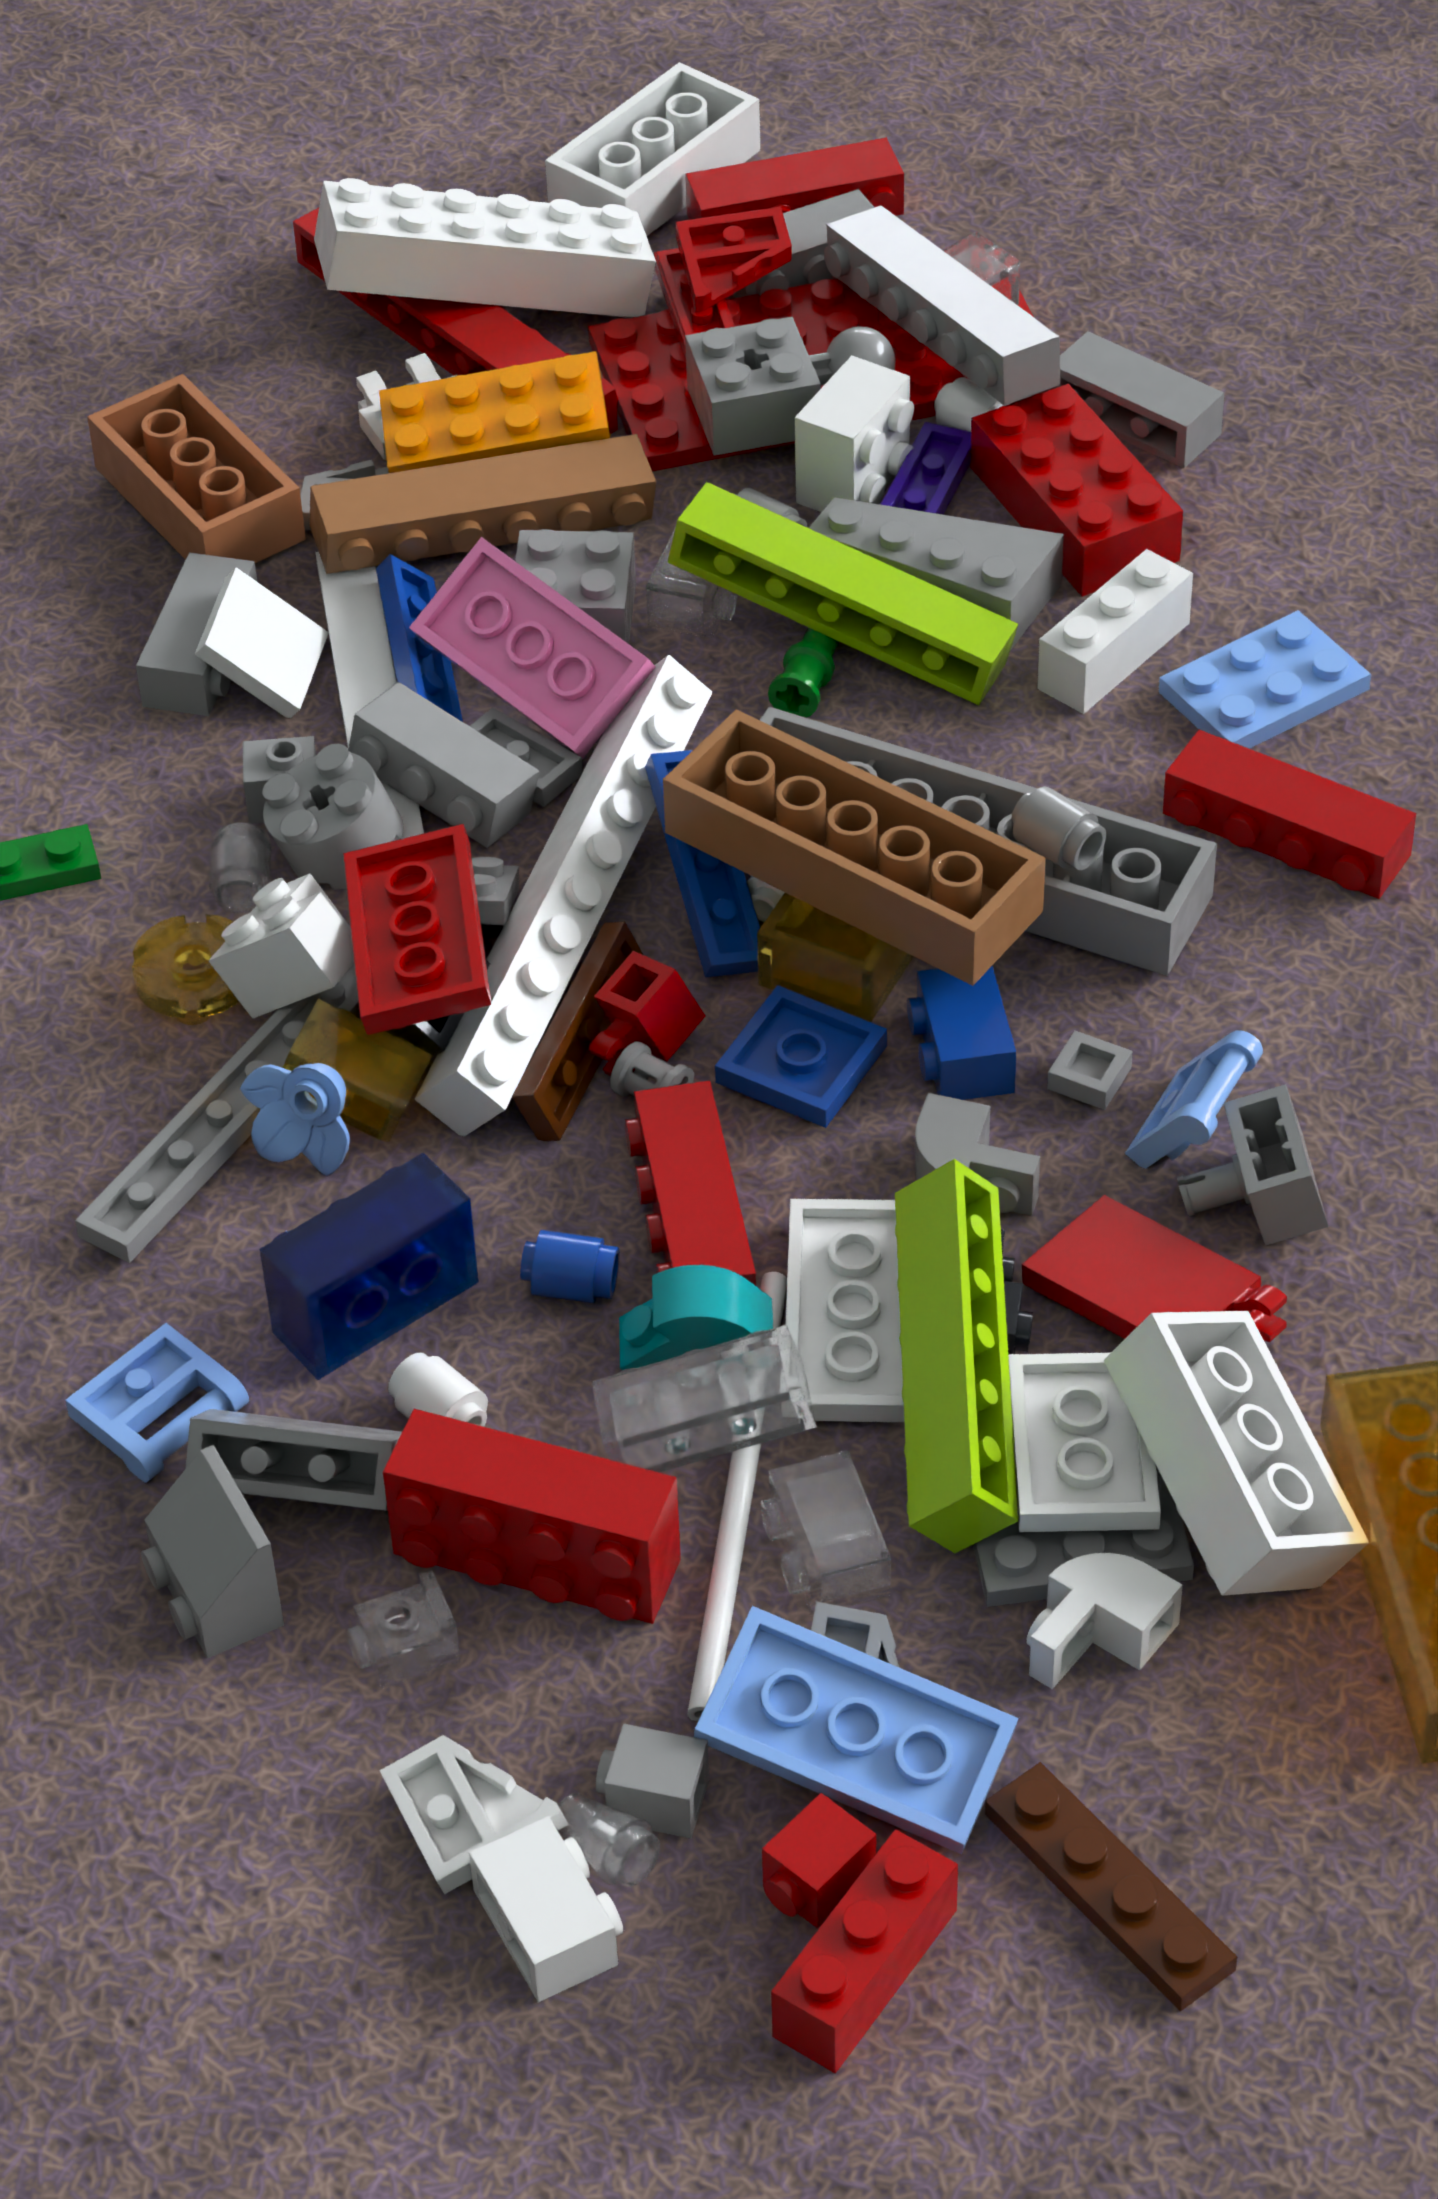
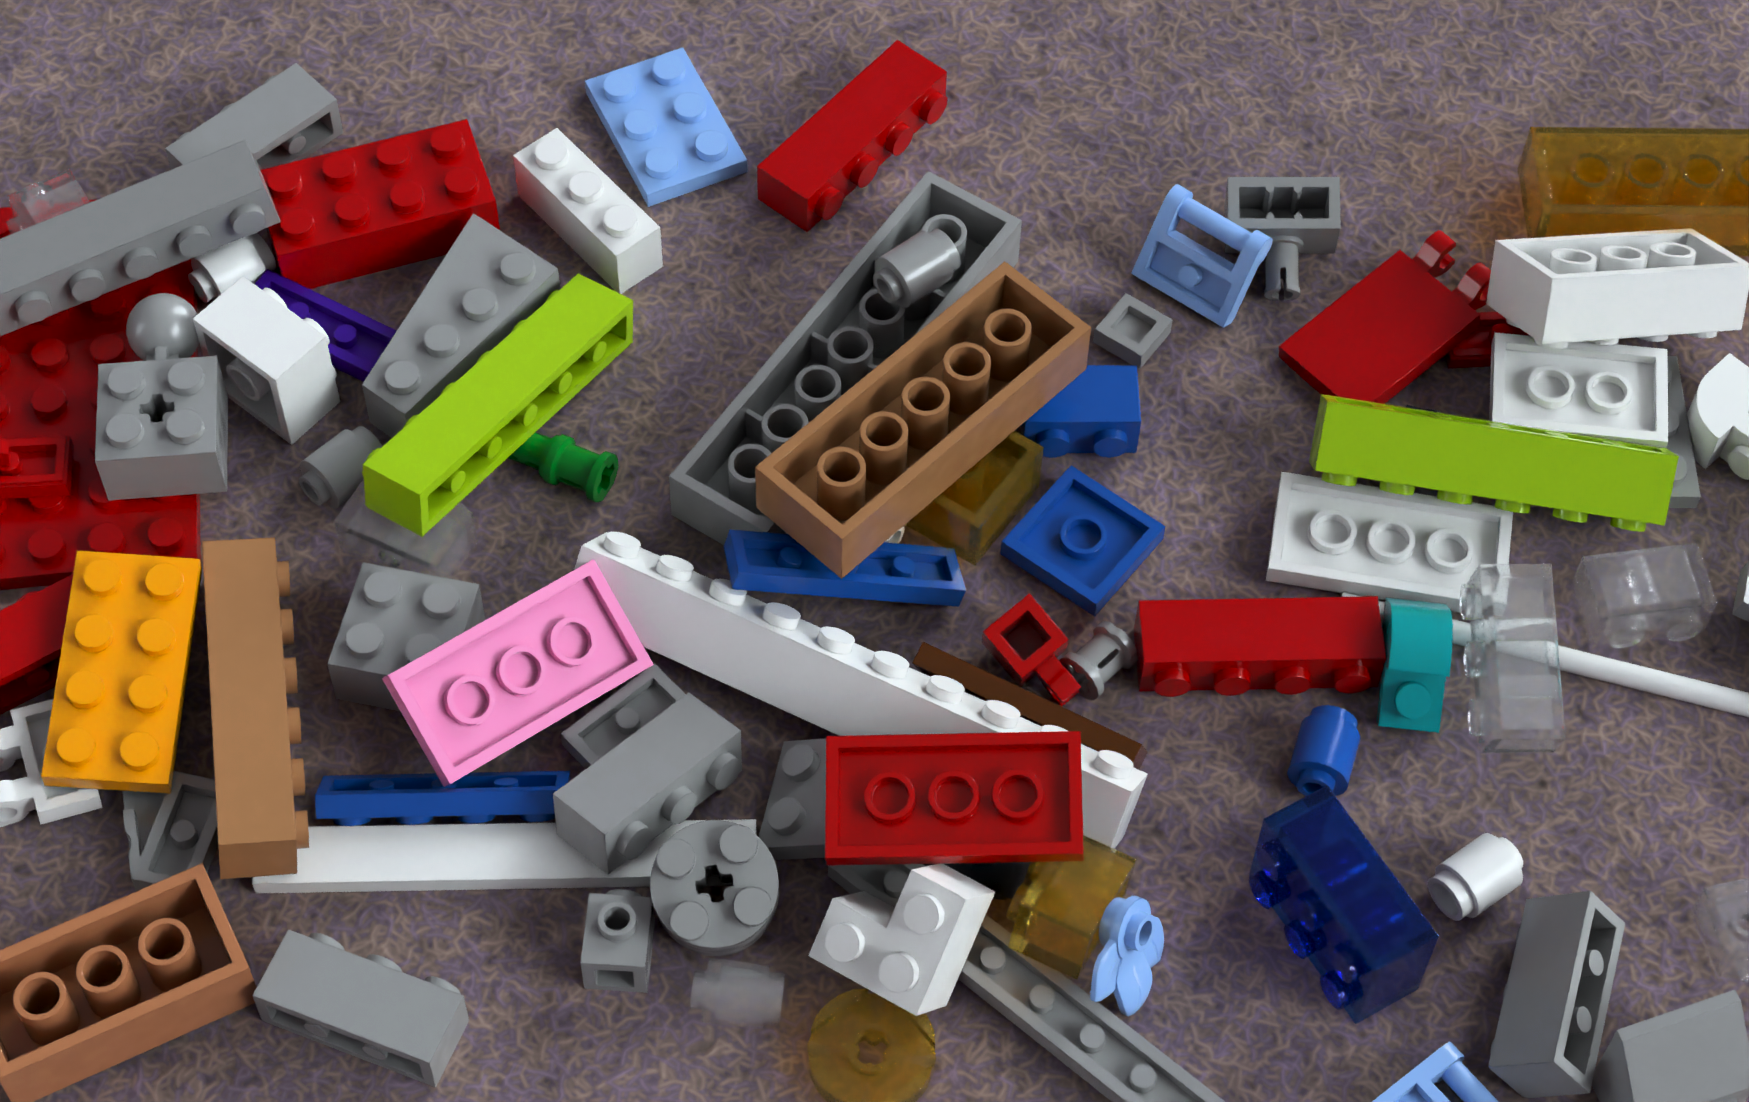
camera: 85 degrees left, 10 degrees up
white tile [194,568,329,718] -> none
red brick [383,1409,681,1624] -> none
light grey brick [915,1093,1040,1216] -> none

